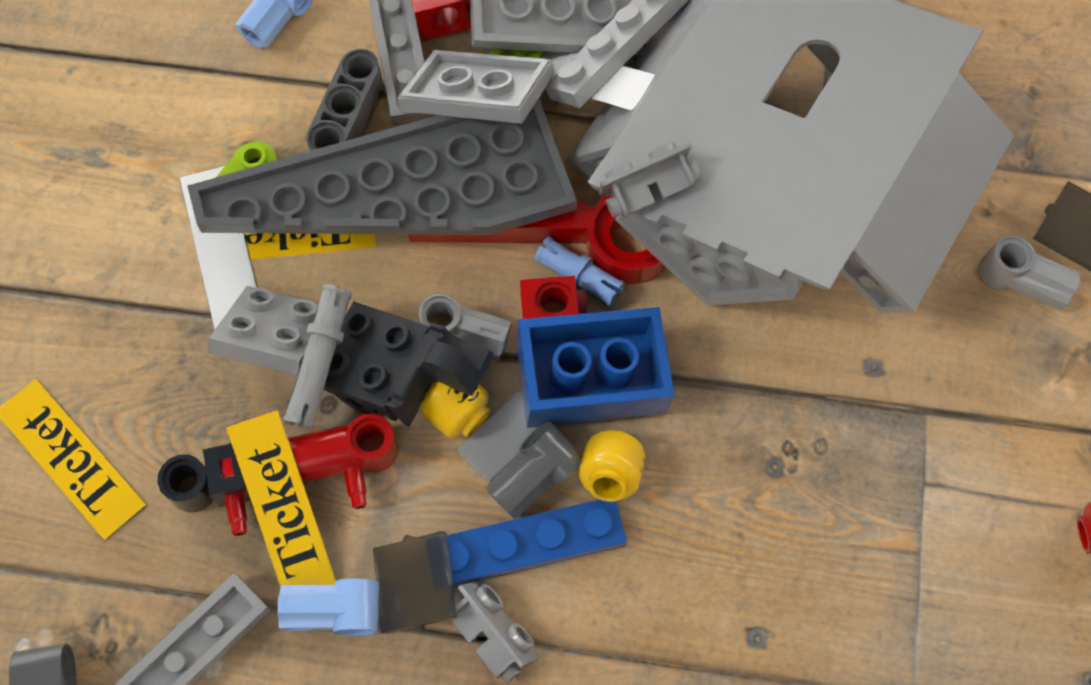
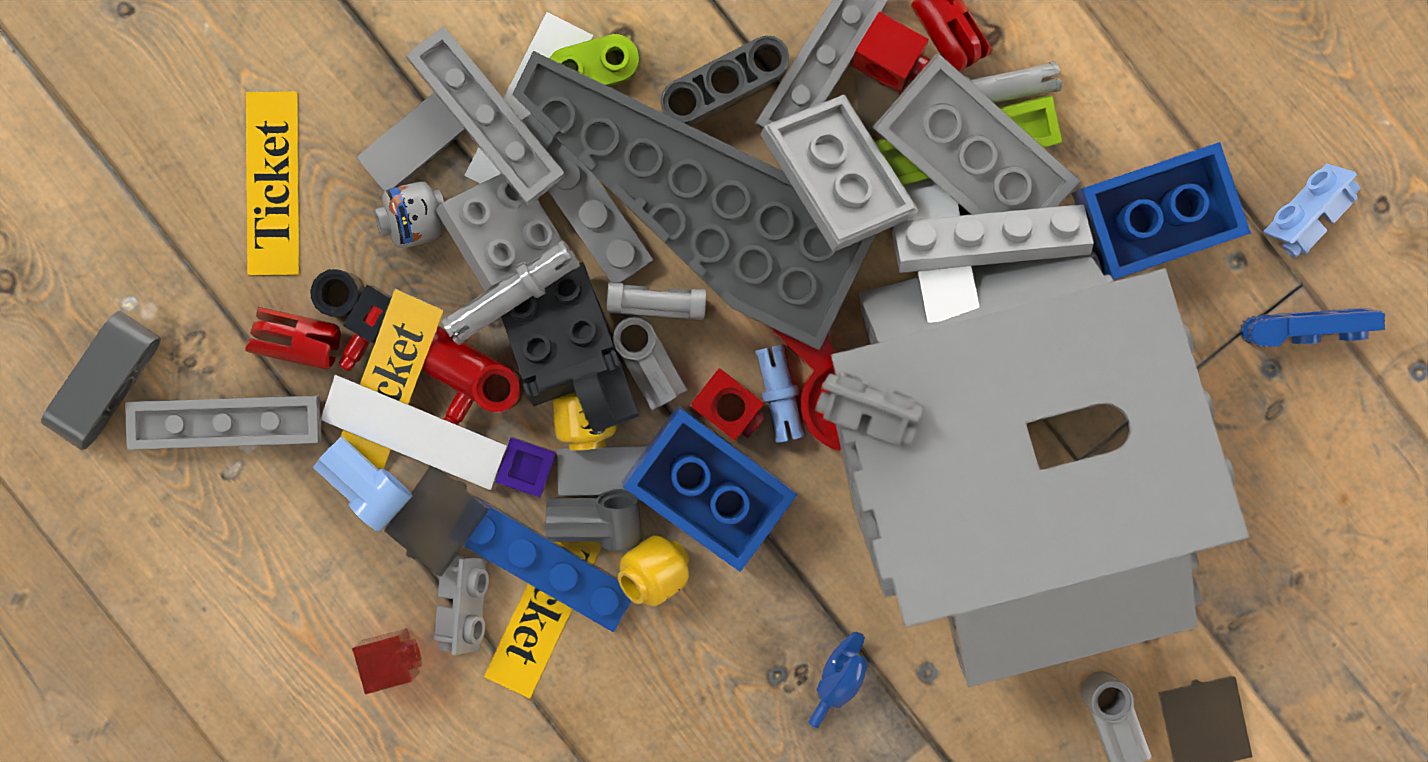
camera: 45 degrees right, 20 degrees up
none -> red arm [245,307,341,370]
none -> white sticker [321,375,507,490]
none -> light grey tile [356,93,466,191]
none -> light grey head [374,182,445,248]
none -> light grey plate [406,26,565,206]
none -> yellow sticker [484,541,602,699]
none -> dark purple plate [495,437,557,497]
none -> light grey plate [522,114,654,283]
none -> light grey plate [607,282,706,321]
none -> blue hand [808,632,867,728]

